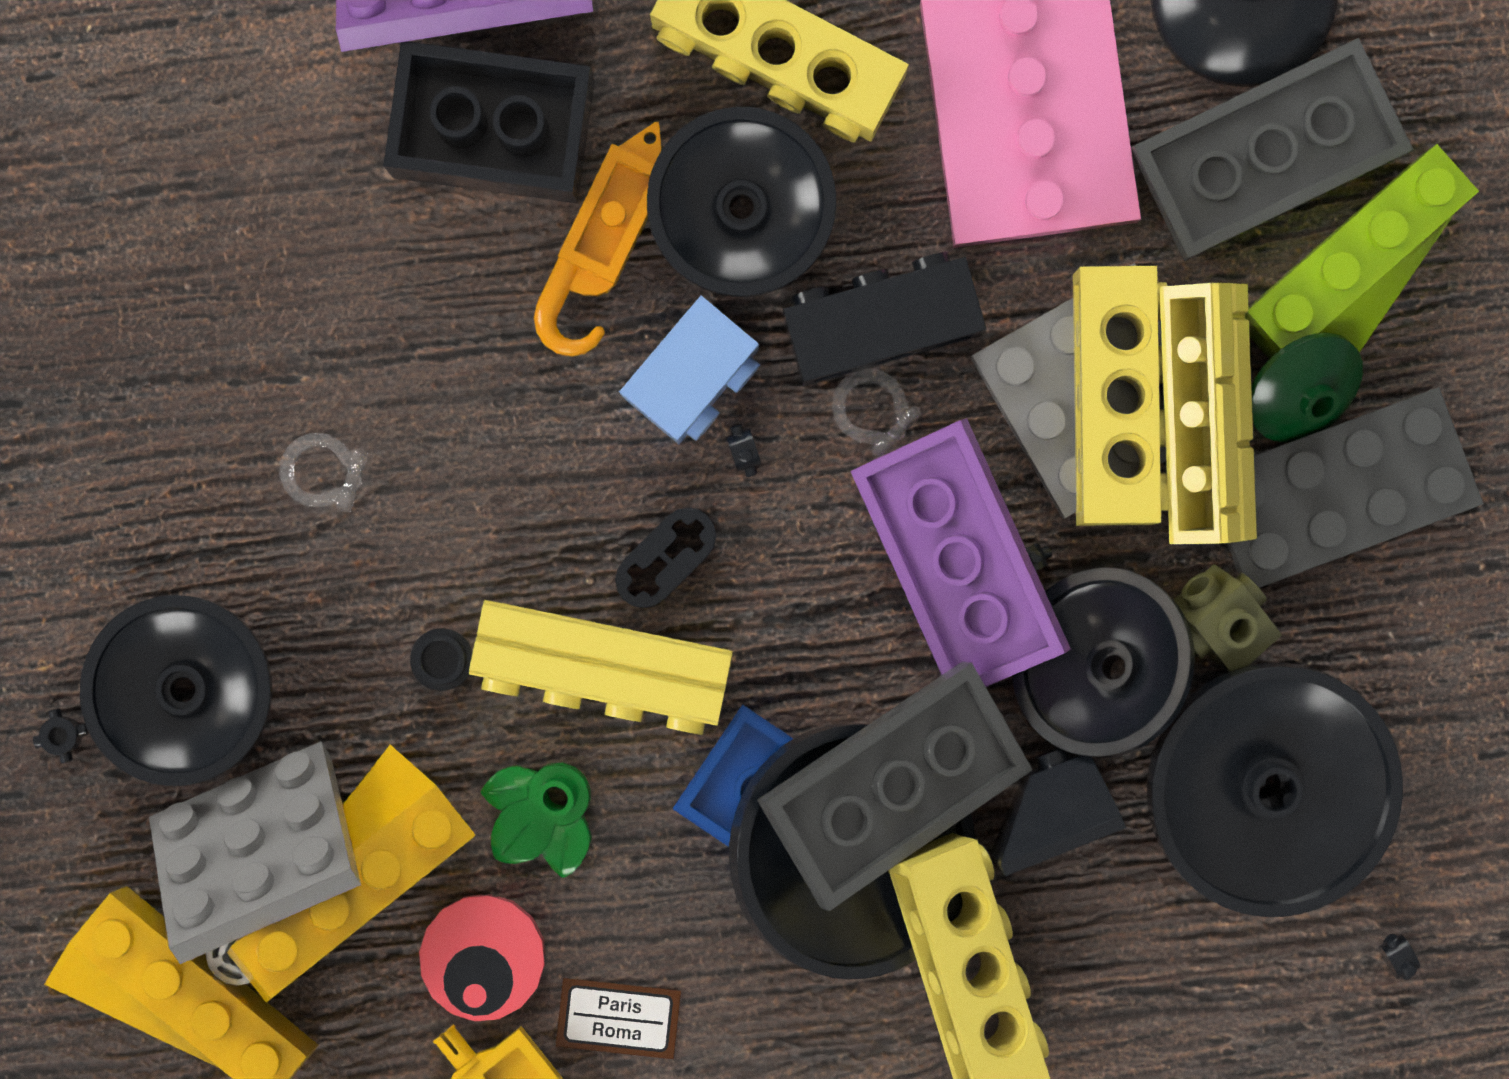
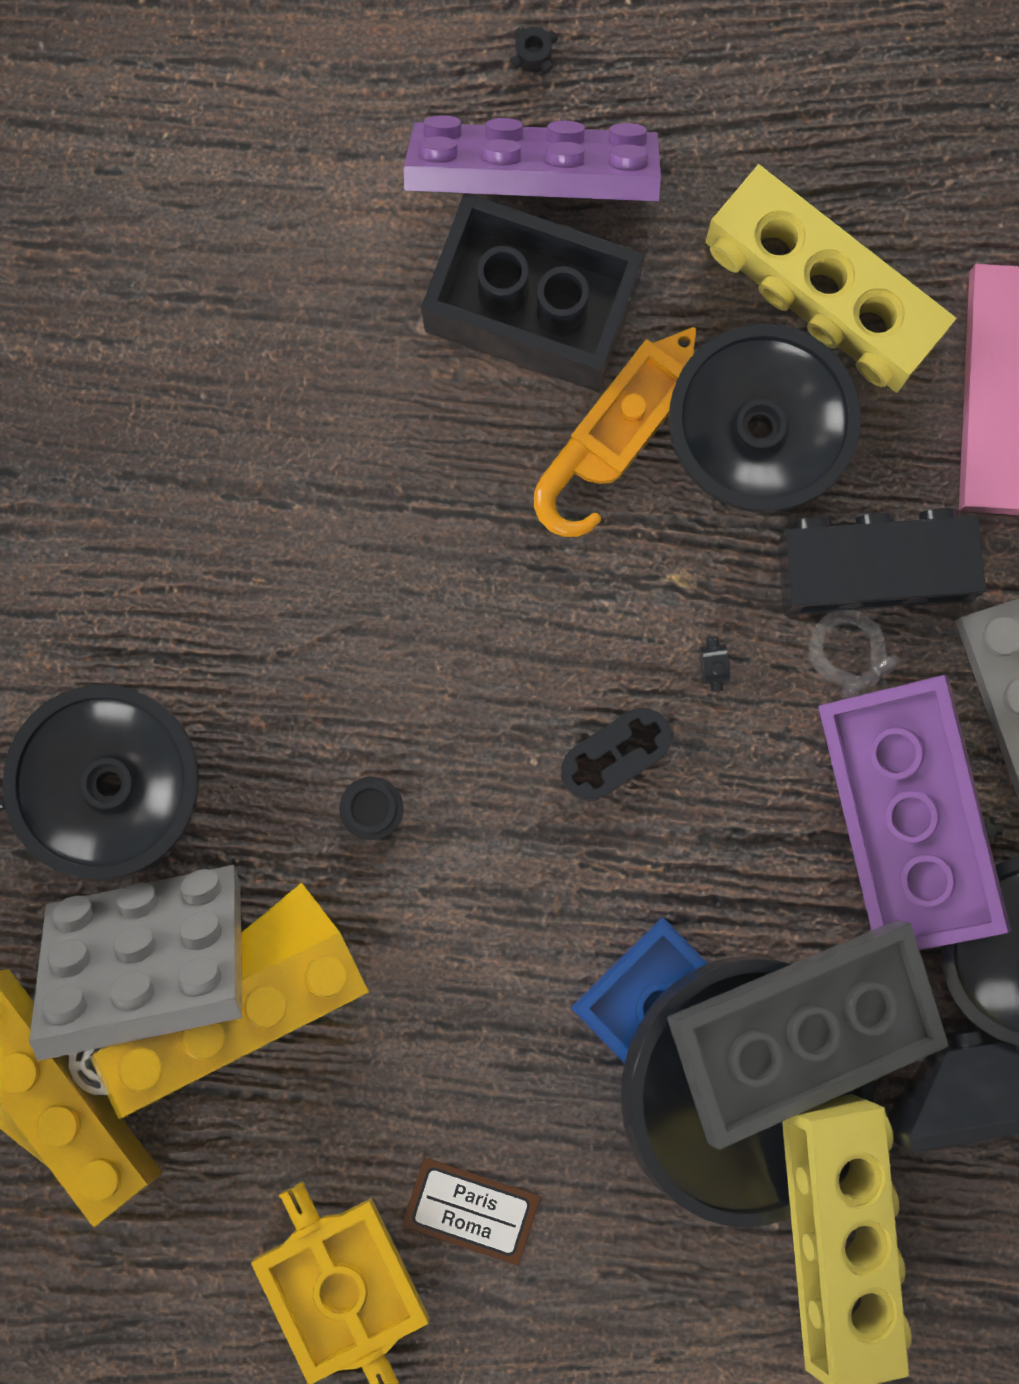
camera: 15 degrees right, 5 degrees down
clear piece [279,433,368,512] -> none
coral tile [419,895,545,1021] -> none
light yellow brick [469,600,733,735] -> none
green plate [481,763,592,878] -> none
light blue brick [619,295,760,444] -> none

